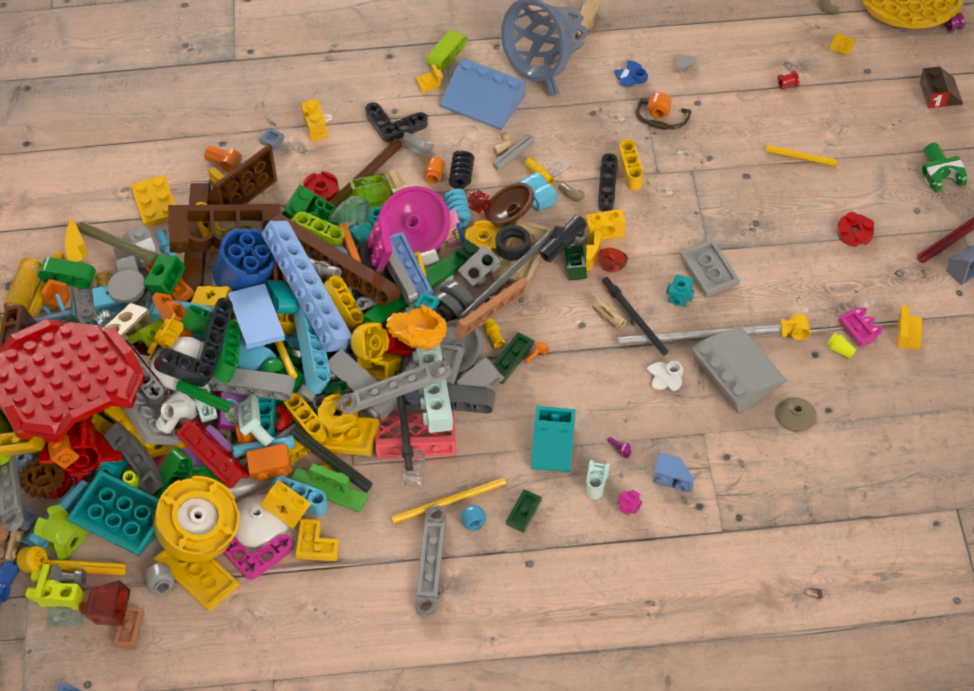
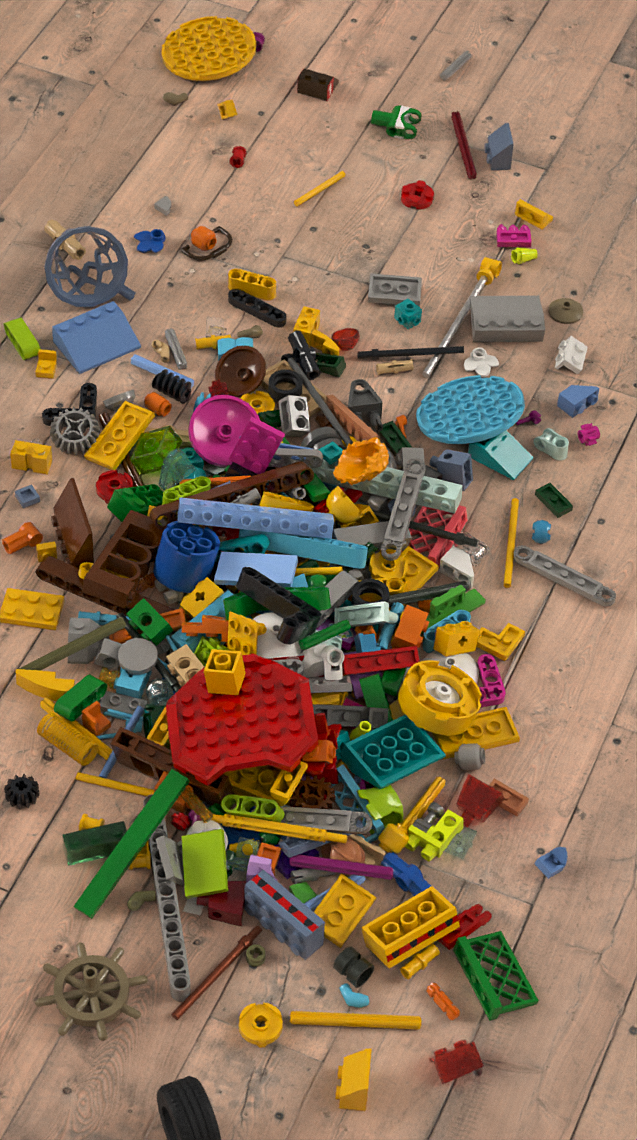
camera: 65 degrees left, 5 degrees down
none -> light grey gear [50,407,100,455]
none -> yellow tile [84,401,155,470]
none -> light blue axle [131,354,194,388]
none -> yellow head [204,649,246,695]
none -> dark grey piece [348,379,383,432]
none -> black tyre [352,579,390,606]
none -> dark azure panel [354,633,381,653]
none -> medium azure tile [416,375,525,444]
none -> sand blue torso [430,449,473,491]
none -> white slope [439,546,474,590]
none -> white bracket [555,336,588,374]

